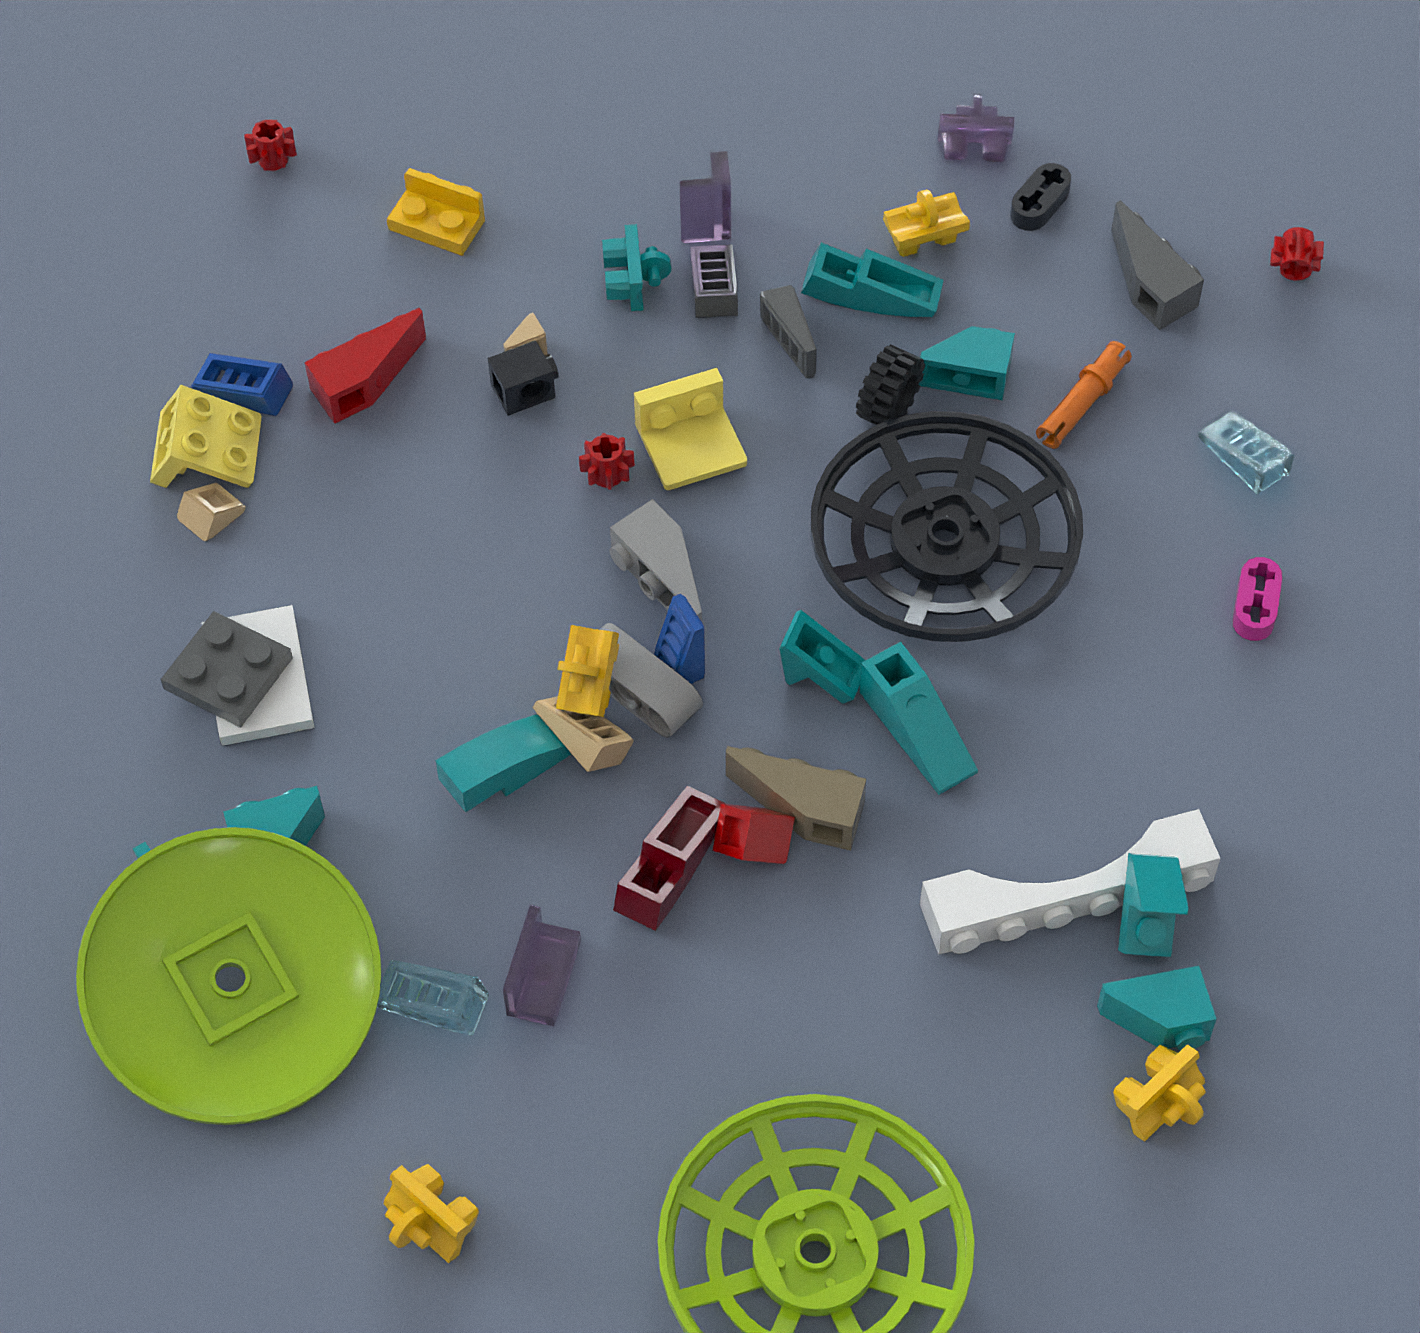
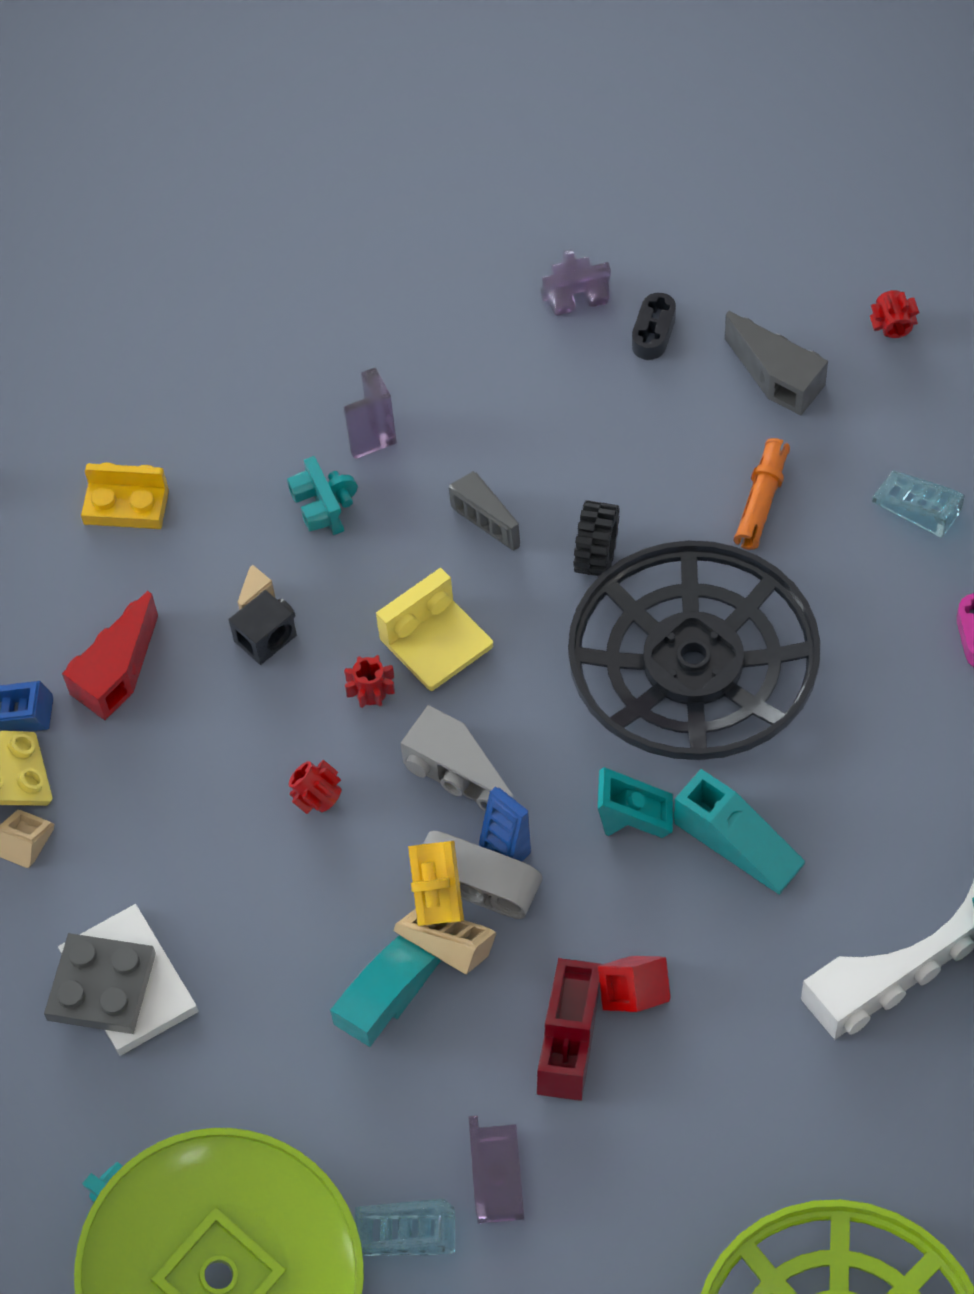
camera: 15 degrees left, 0 degrees up
teal slope [223,786,325,846] -> none
dark grey slope [690,245,738,318] -> none
dark tan slope [725,746,867,851] -> none
teal slope [801,242,944,317] -> none
yellow hips [883,189,970,257] -> none
teal slope [919,326,1015,401] -> none
none -> red gear [289,760,342,814]

